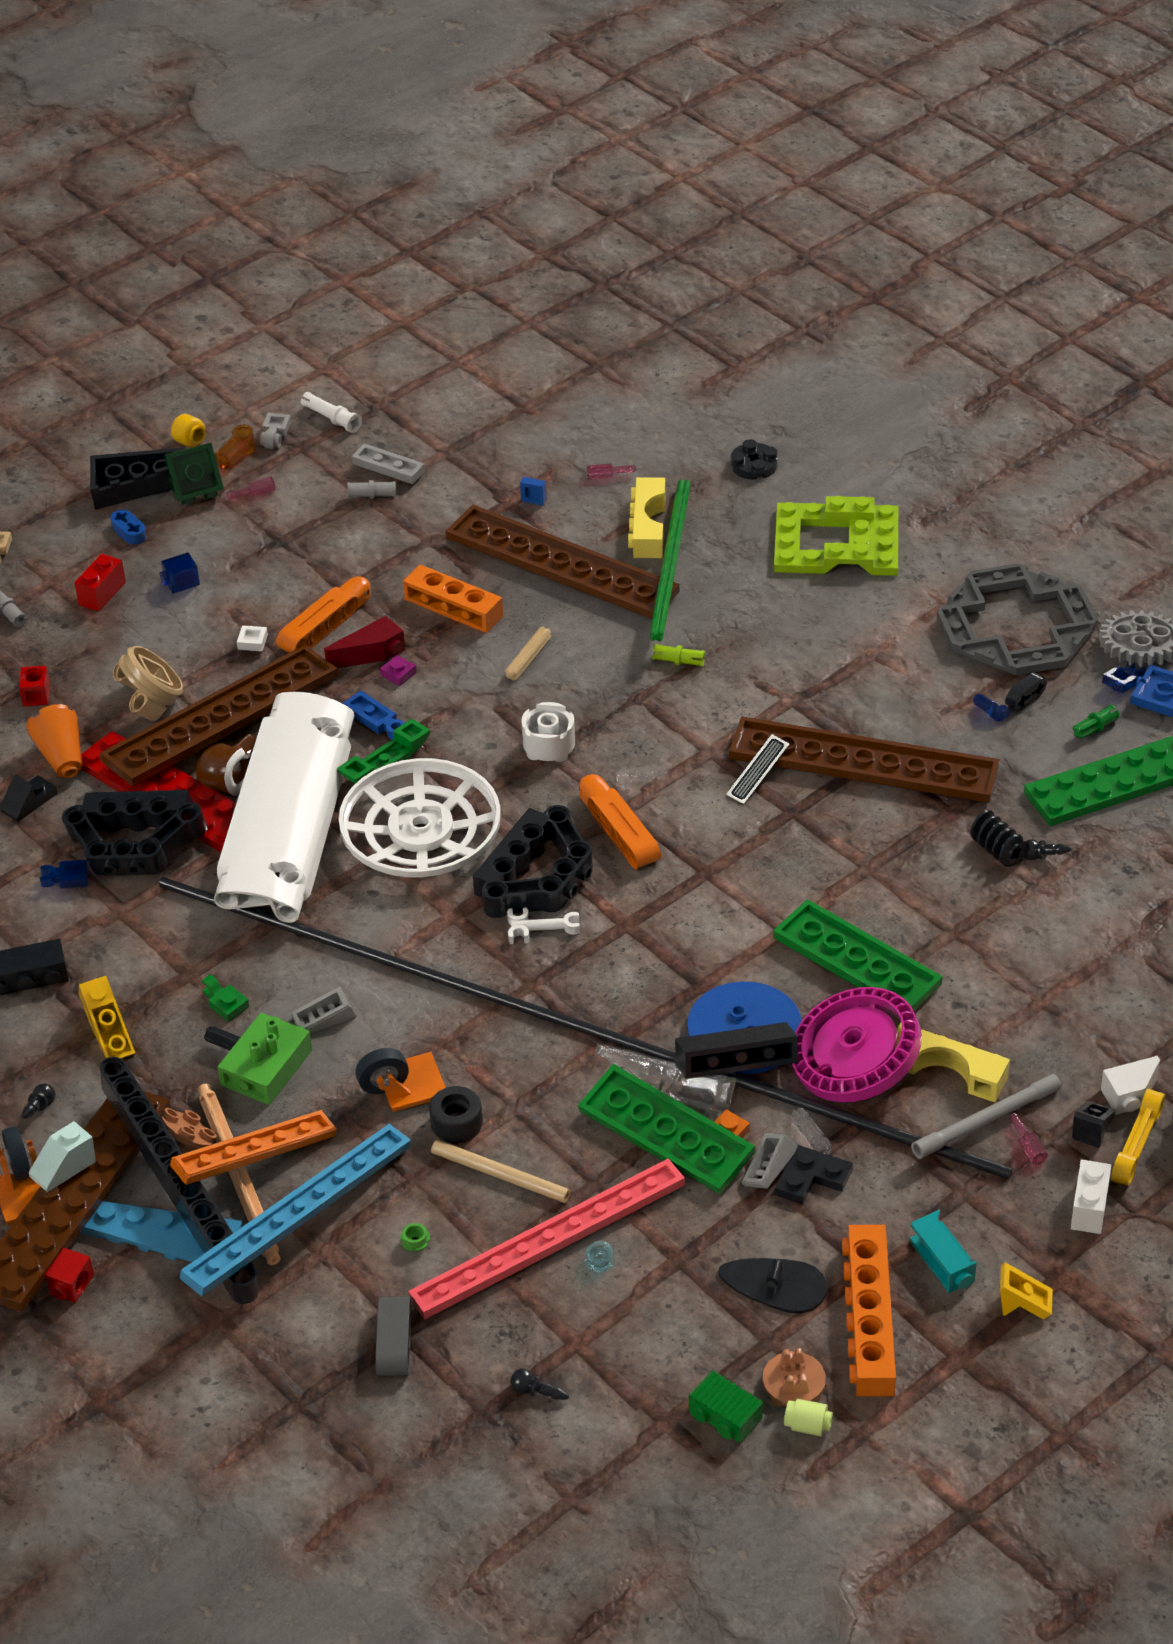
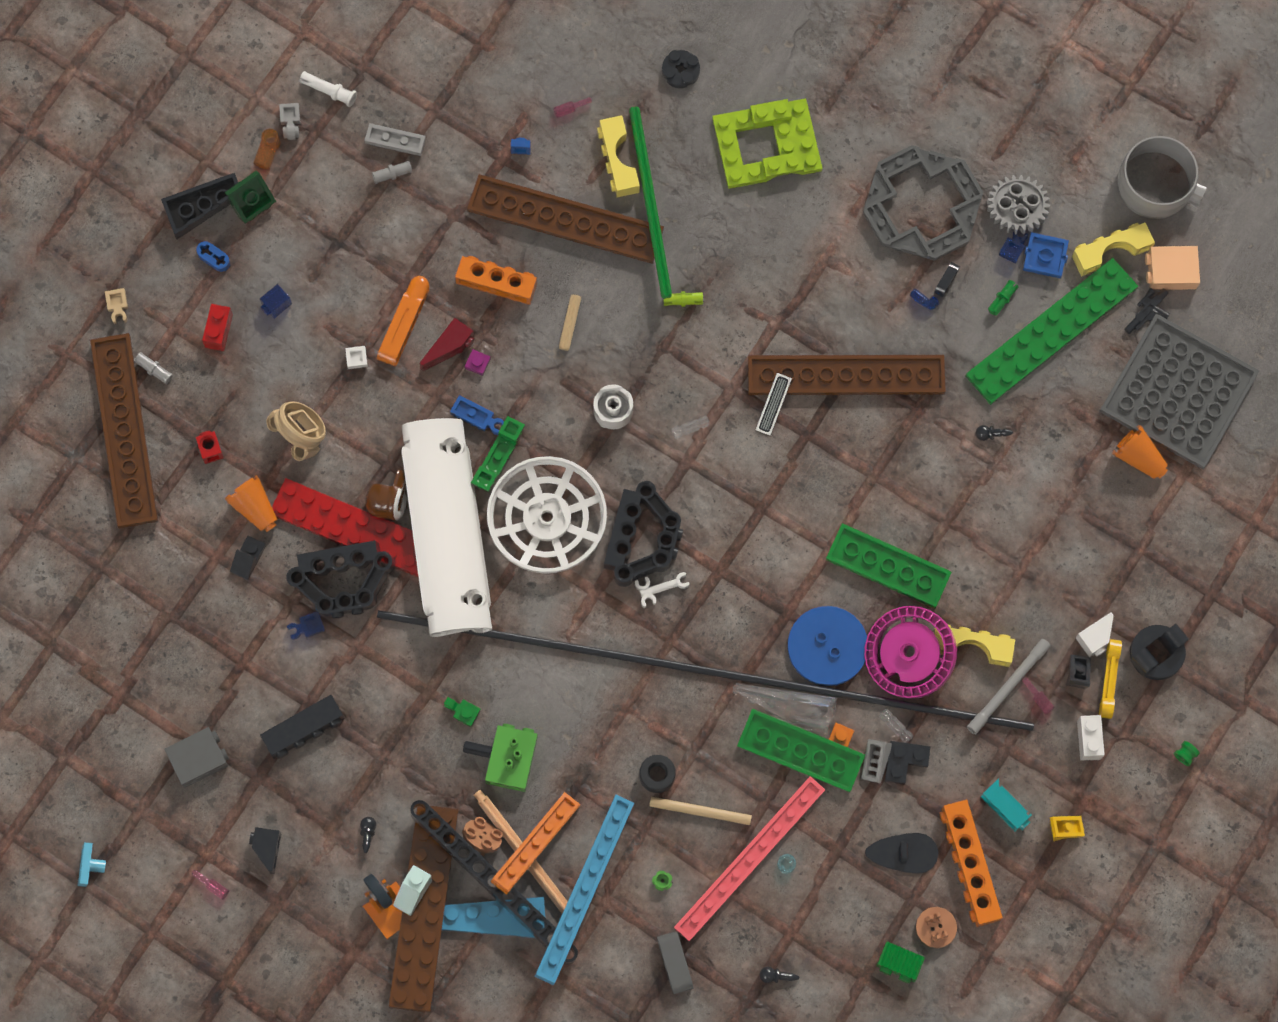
camera: 20 degrees left, 30 degrees up
red brick [45,1247,94,1303] -> none
yellow slope [78,976,135,1059] -> none
reddish brown plate [100,645,338,786] -> none
yellow head [171,414,206,447] -> none
clear pink axle [227,476,276,500] -> none
light grey slope [290,987,356,1033] -> none
plate [355,1048,446,1112] -> none
orange piece [579,774,661,870] -> none
black brick [675,1022,798,1079] -> none
yellowish green brick [784,1399,833,1437] -> none
black piece [970,810,1029,867] -> none

